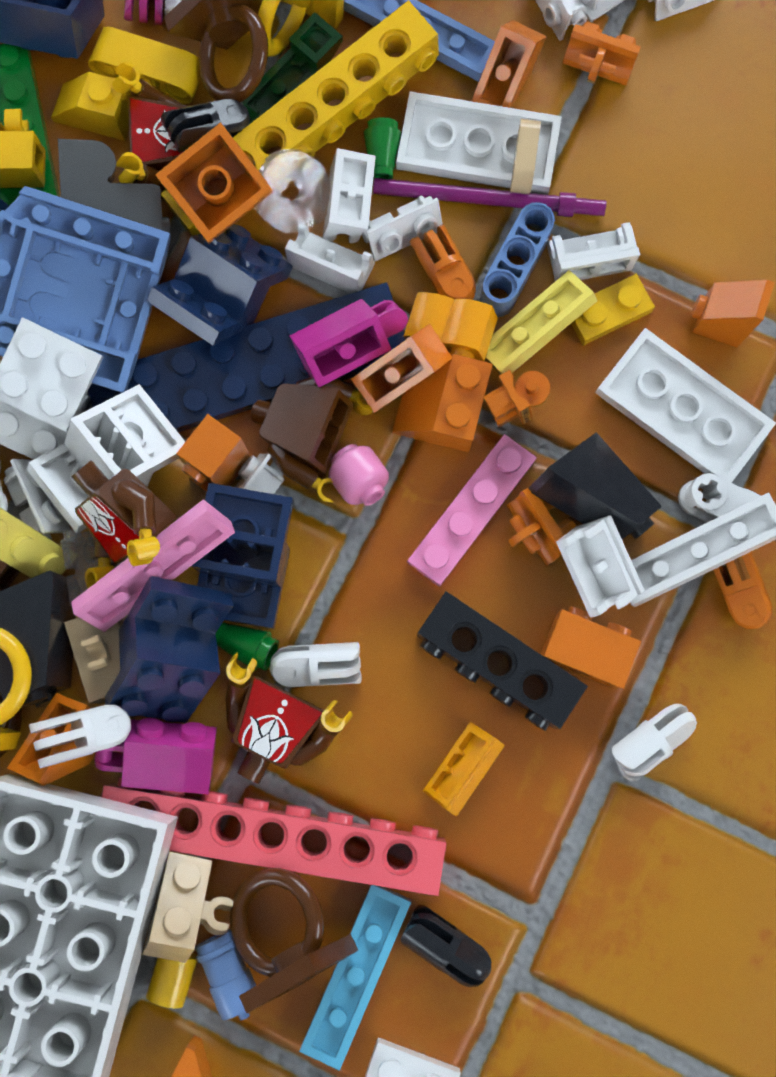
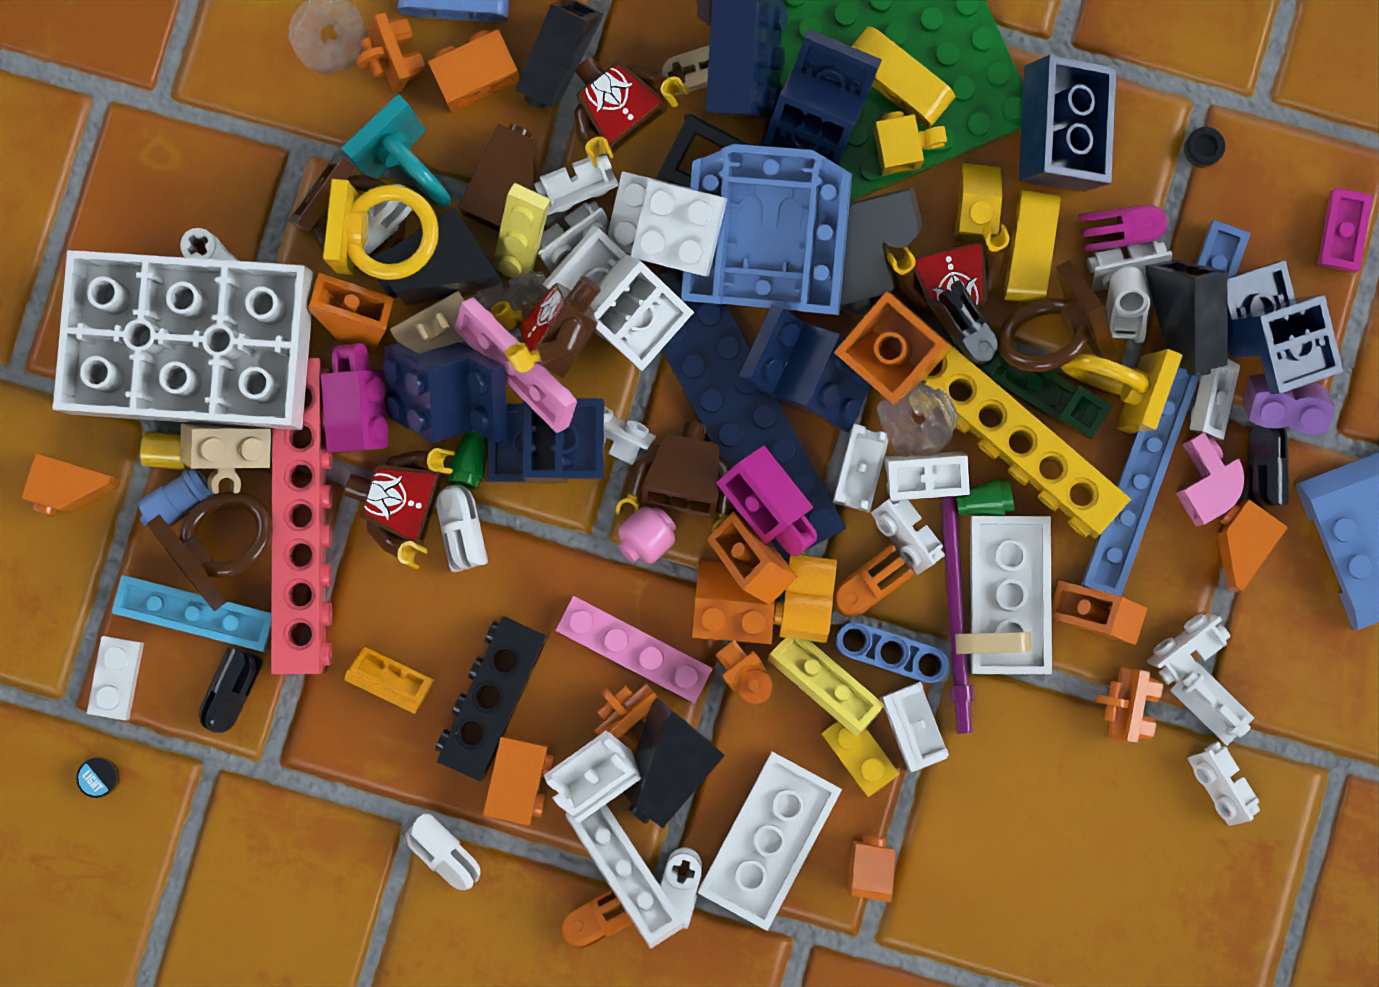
camera: 85 degrees right, 5 degrees up
white arm [29,705,131,769] -> none
orange brick [176,414,251,493] -> none

